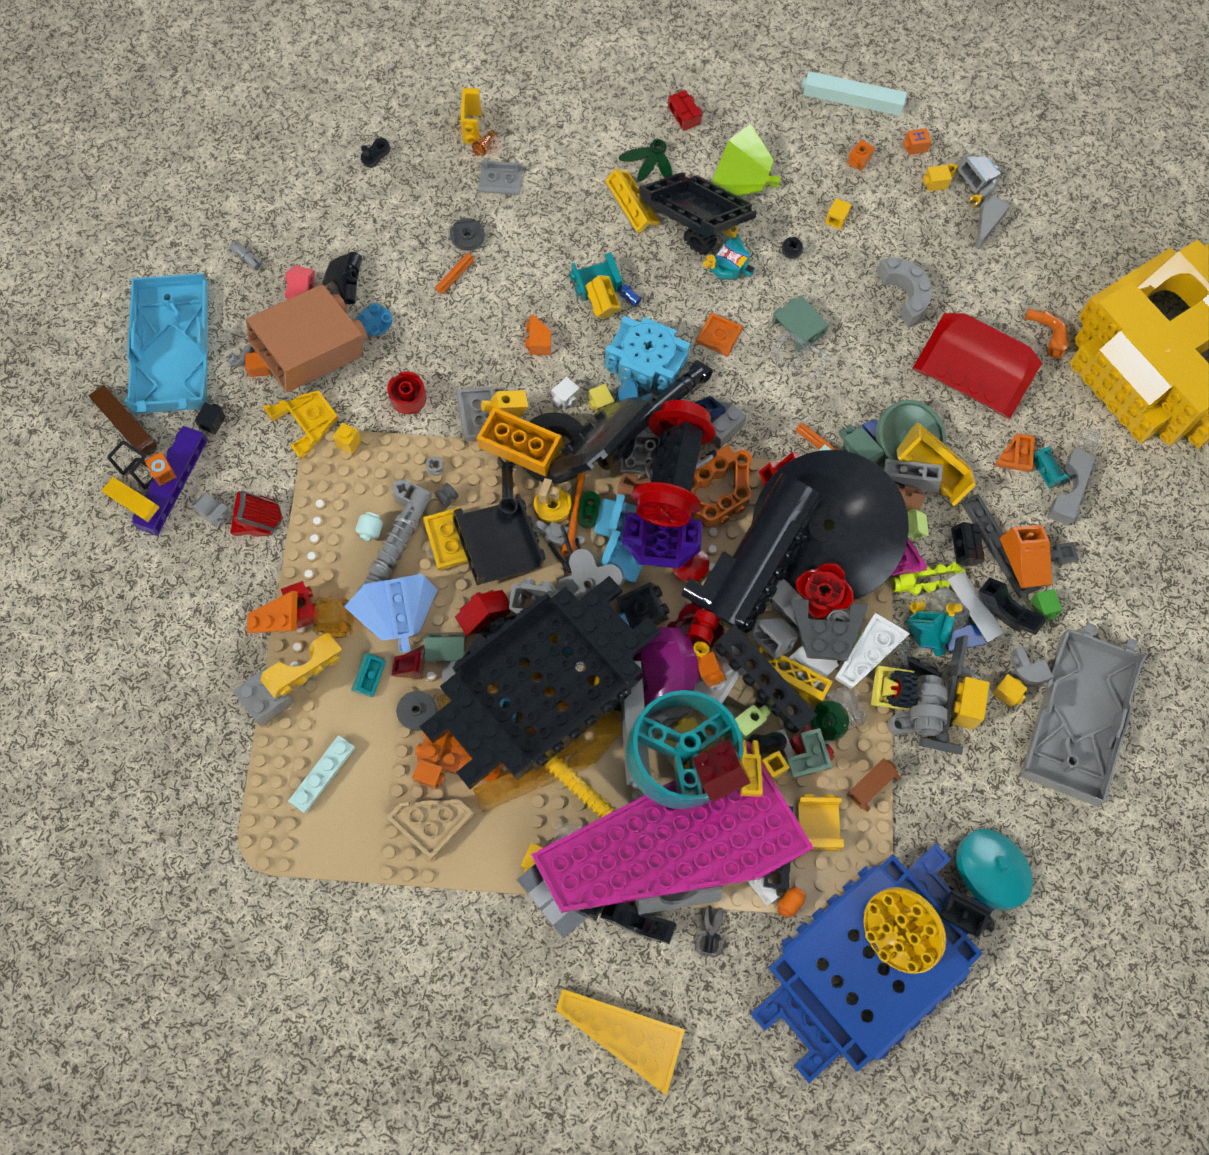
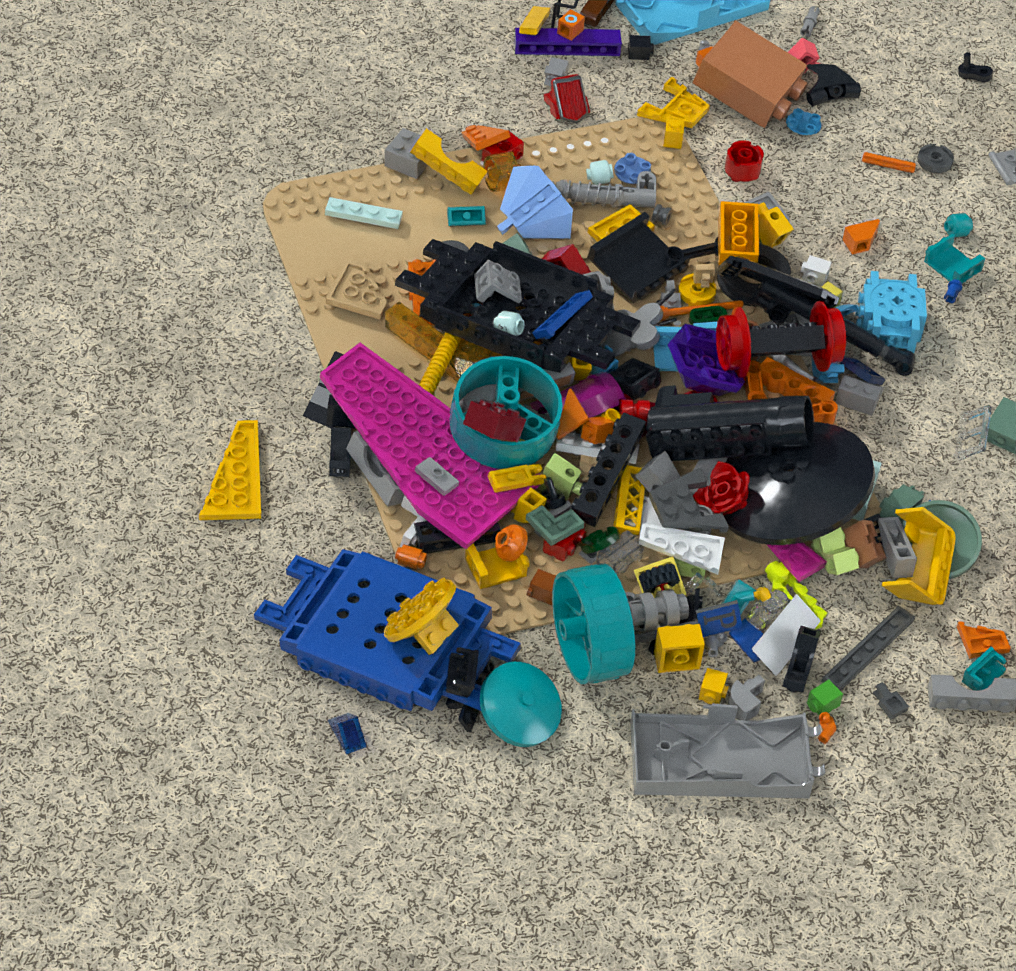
camera: 65 degrees right, 20 degrees down
dark red slope [391,645,425,680] -> none
orange brick [412,759,446,790] -> none
light grey bush [426,456,444,476] -> none
yellow brick [585,275,621,318] -> none
black piece [695,905,723,958] -> none
orange tile [696,312,743,357] -> none
orange axle [796,423,837,450] -> none
black brick [951,522,985,566] -> none
orange slope [1000,525,1052,589] -> none
none -> clear blue slope [328,713,366,755]
none -> light grey plate [415,457,459,496]
none -> light grey bracket [474,260,522,303]
none -> light aqua head [494,311,525,337]
none -> orange piece [495,524,528,562]
none -> blue plate [533,290,593,339]
none -> teal wheel [552,563,635,684]
none -> orange tile [556,388,590,440]
none -> medium blue dish [614,153,651,184]
none -> orange arm [818,712,836,744]
none -> teal head [944,213,973,237]

